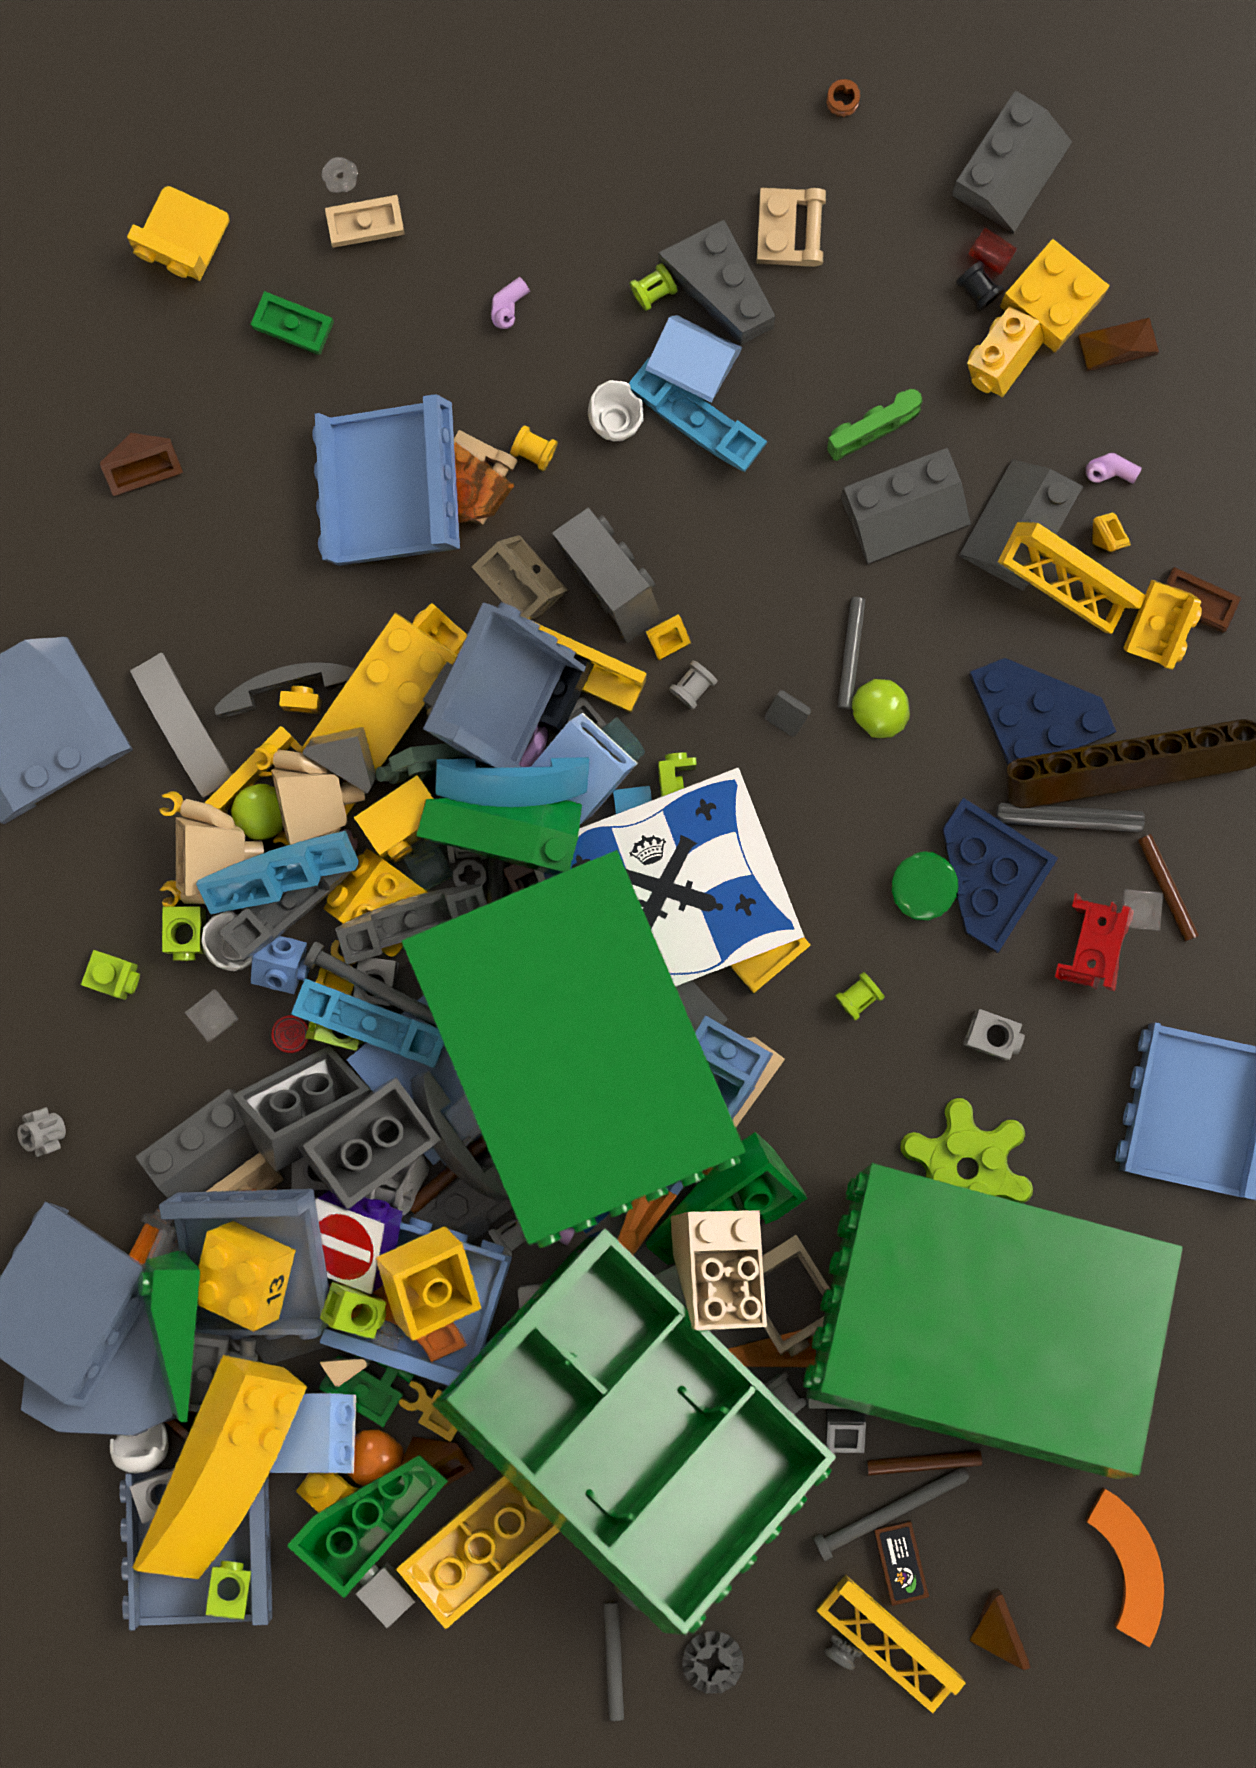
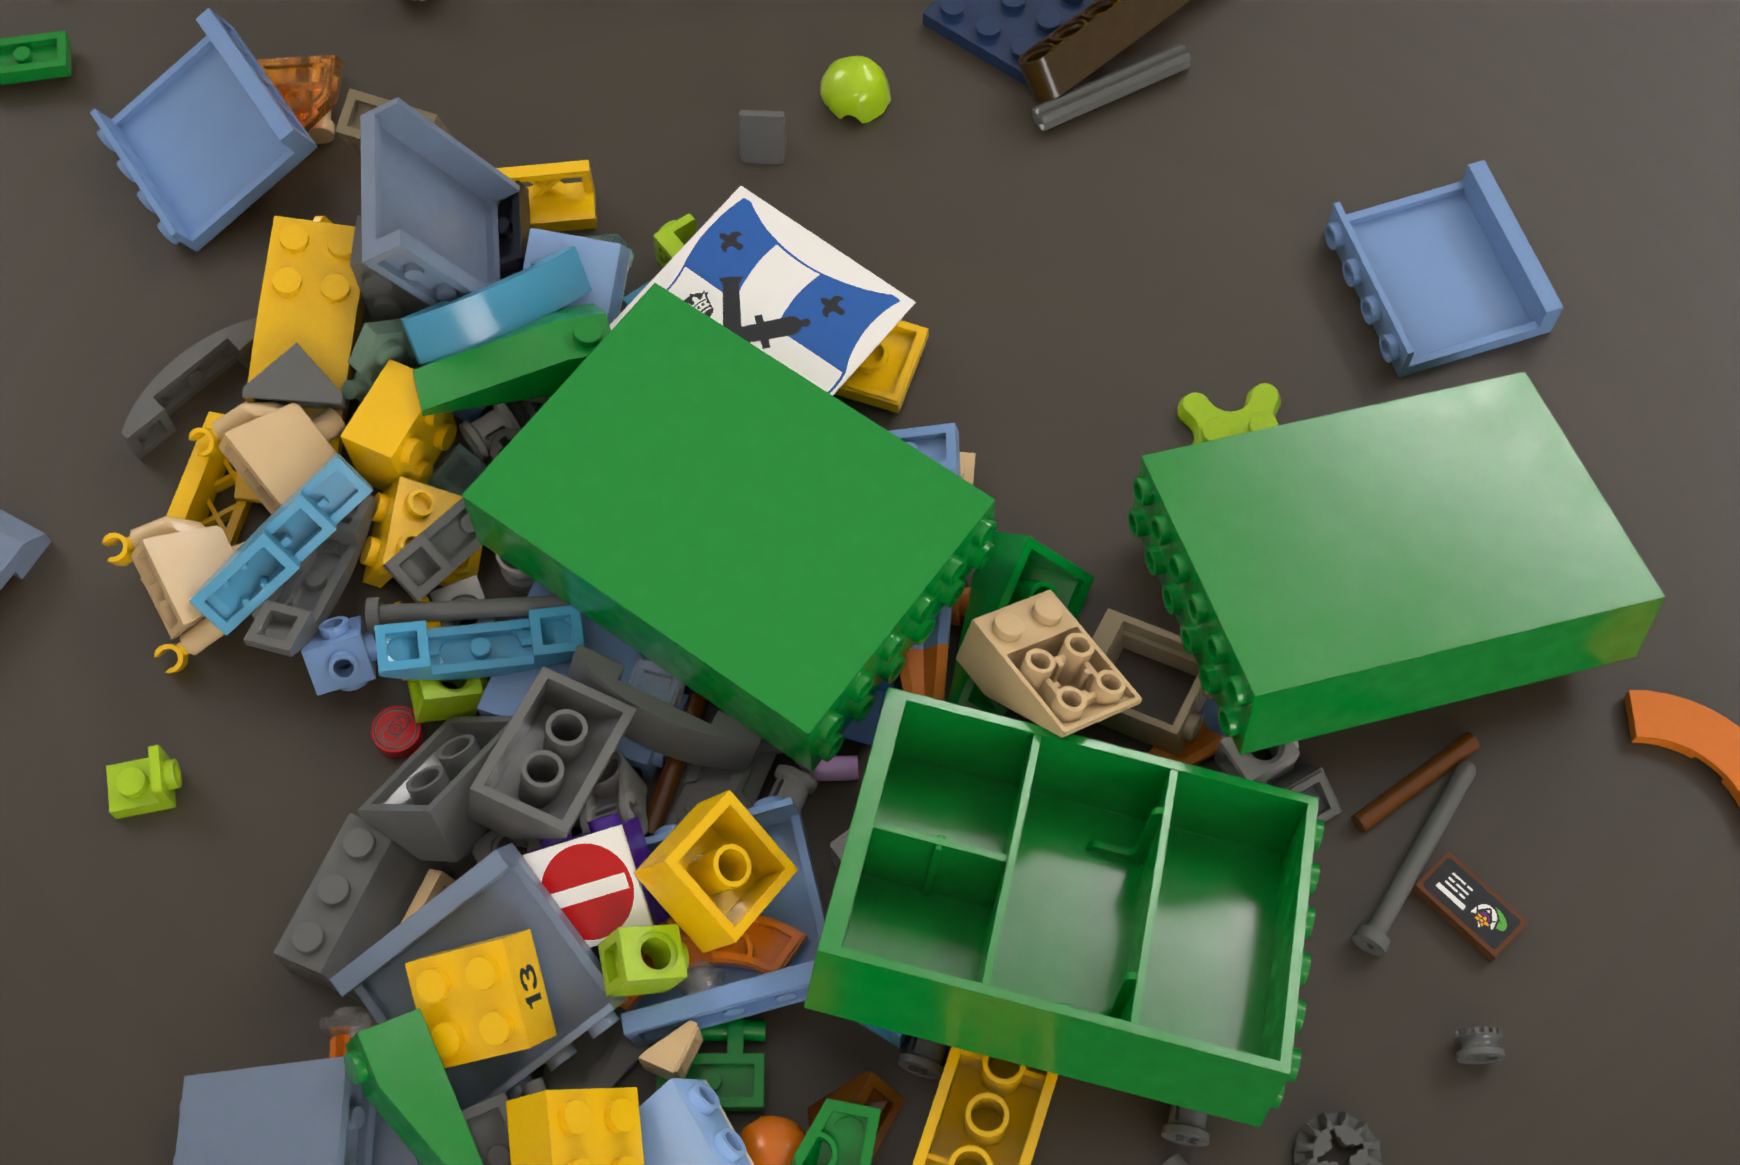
camera: 30 degrees left, 20 degrees down
light grey gear [18,1107,66,1157] -> none
light grey slope [130,652,233,799] -> none
lime brick [162,907,206,961] -> none
clear plate [185,989,239,1042] -> none
white hair [201,911,253,971] -> none
lime hair [231,784,284,841] -> none
yellow plate [279,686,322,714] -> none
yellow plate [399,1380,457,1442] -> none
yellow bush [510,425,558,471] -> none
dark grey wedge [552,507,663,643] -> none
yellow slope [646,614,691,660] -> none
light grey bush [669,660,718,709] -> none
yellow fence [816,1574,966,1713] -> none
lime bush [835,972,885,1021] -> none
dark grey bar [837,597,866,709] -> none
green piece [892,851,958,920] -> none
dark blue plate [942,798,1058,953] -> none
light grey brick [963,1009,1025,1061] -> none
reddish brown slope [970,1588,1031,1670] -> none
red piece [1055,893,1134,991] -> none
clear plate [1122,889,1163,931] -> none
reddish brown bar [1138,834,1199,941] -> none

